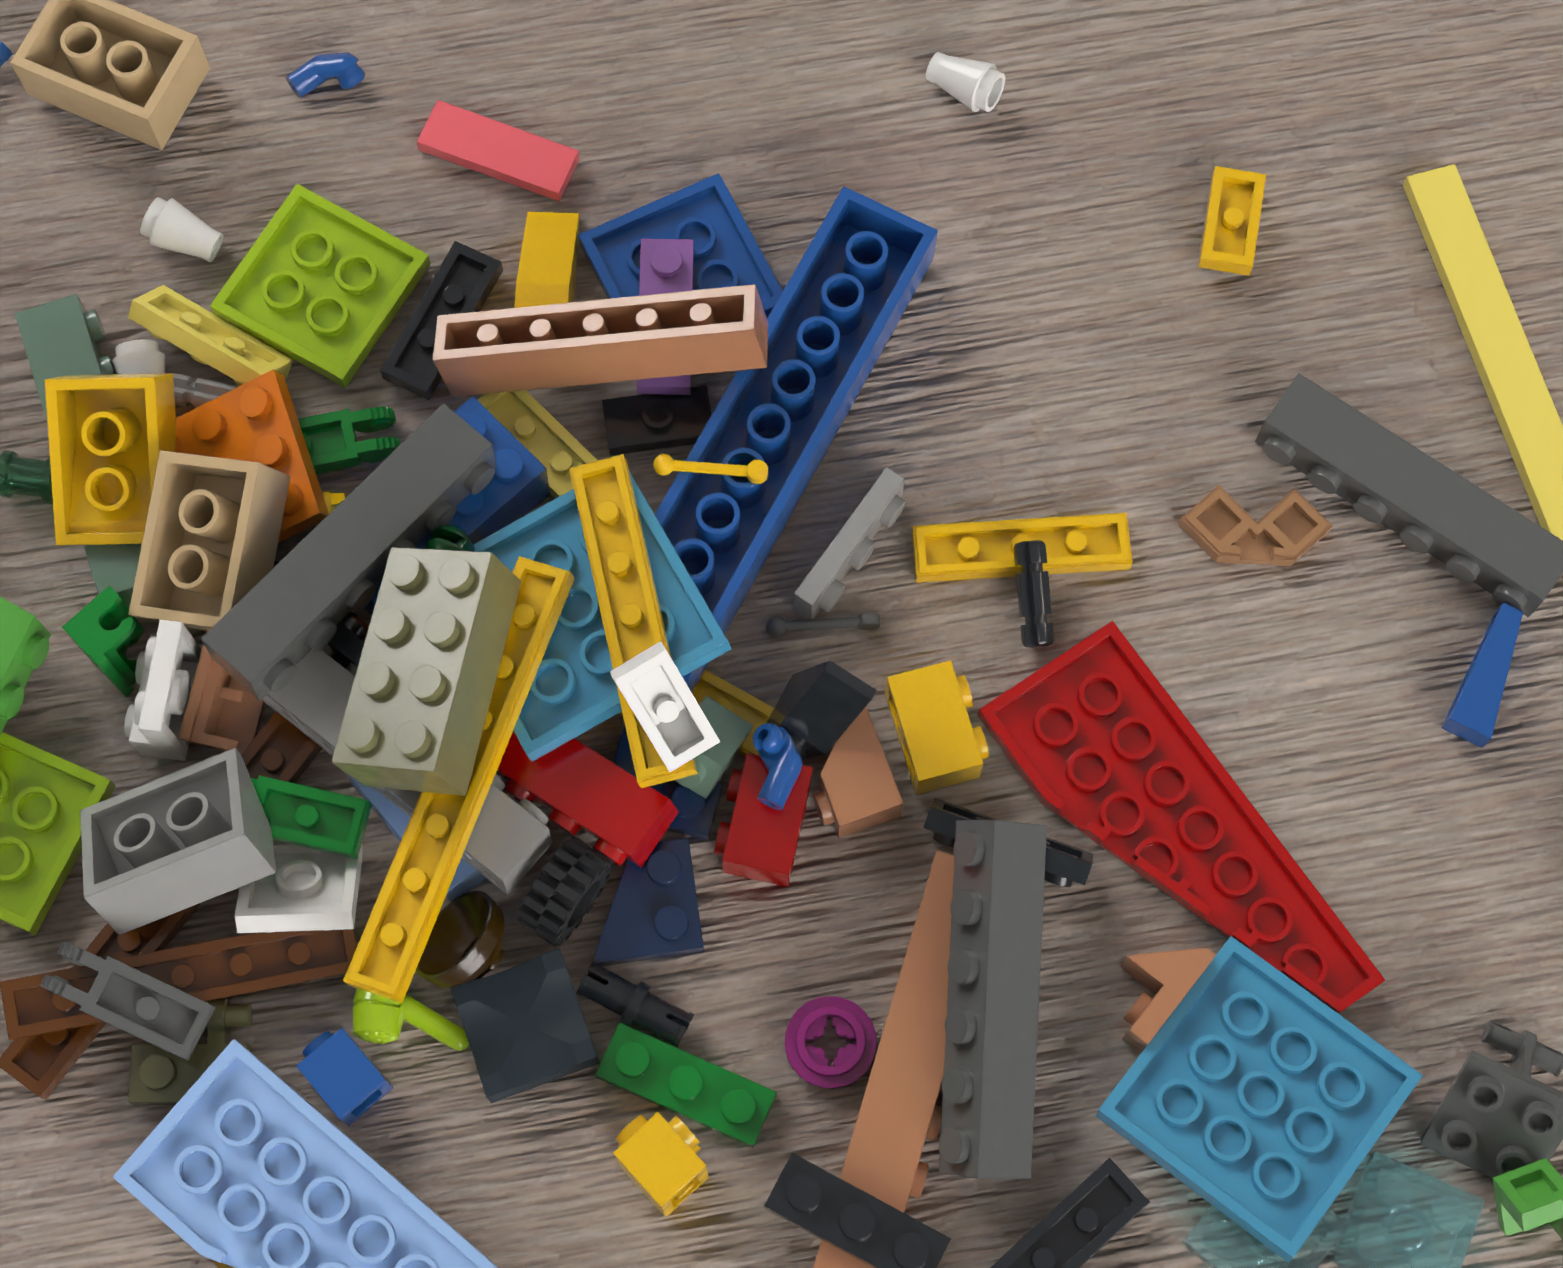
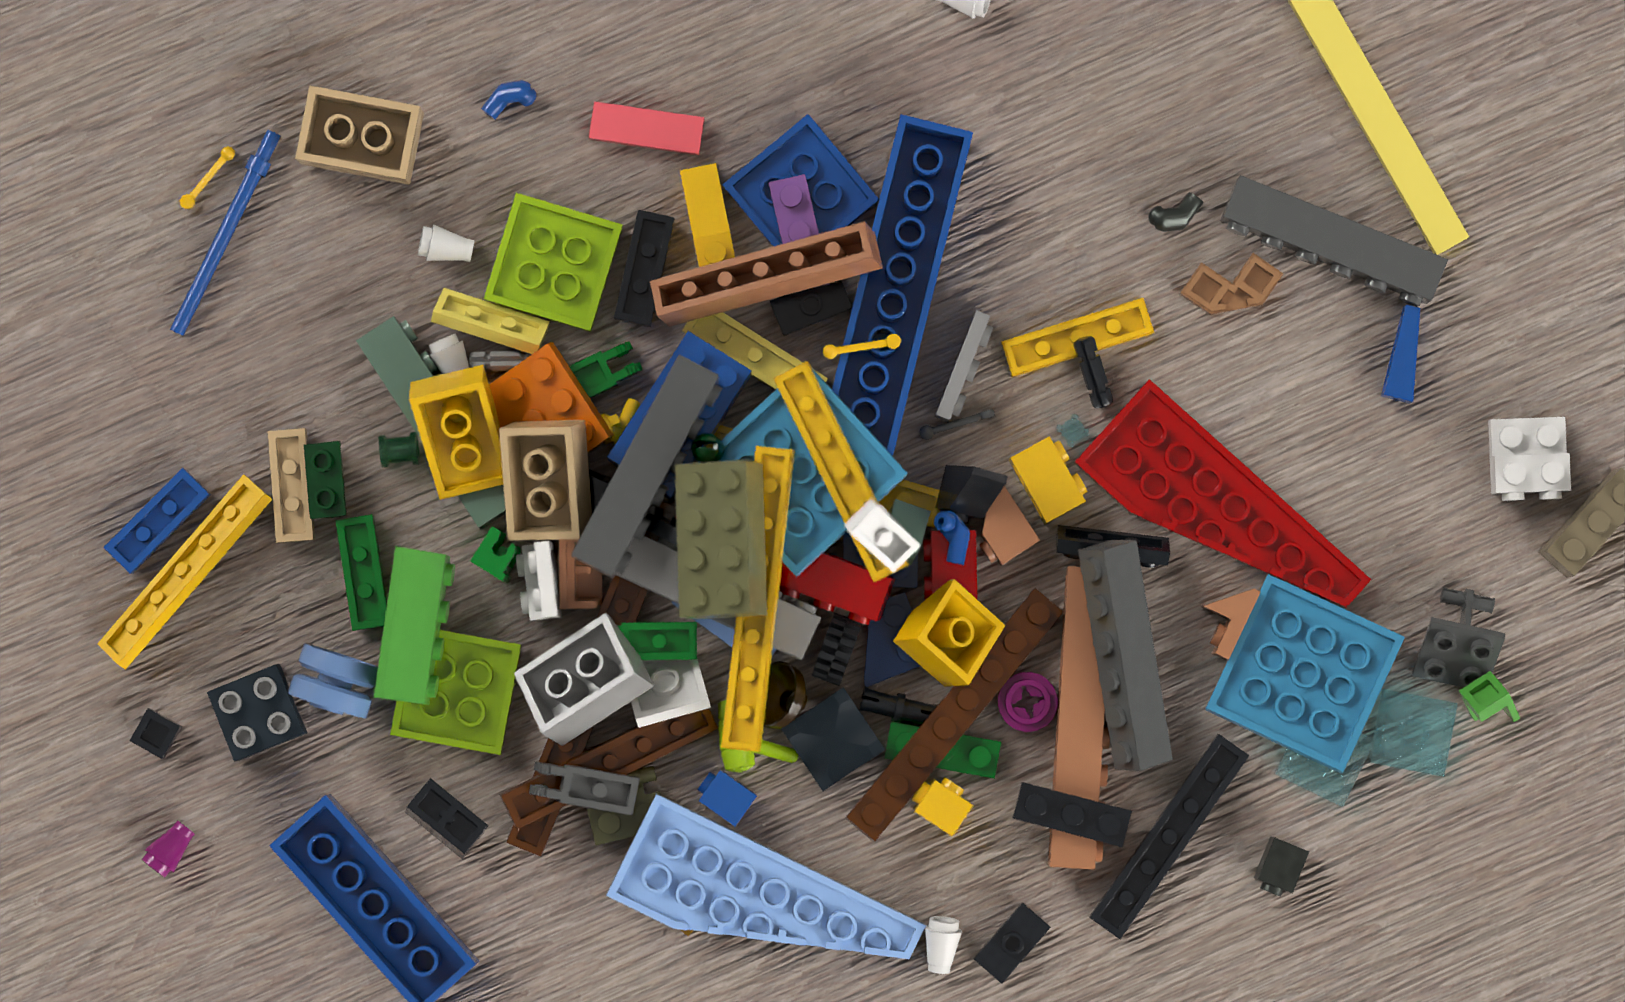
camera: 10 degrees left, 15 degrees up
yellow plate [1198,166,1266,276] -> none
none -> reddish brown plate [845,588,1063,842]
none -> yellow slope [893,579,1005,687]
none -> clear light blue piece [1056,414,1089,447]
none -> pearl dark grey arm [1148,192,1204,232]

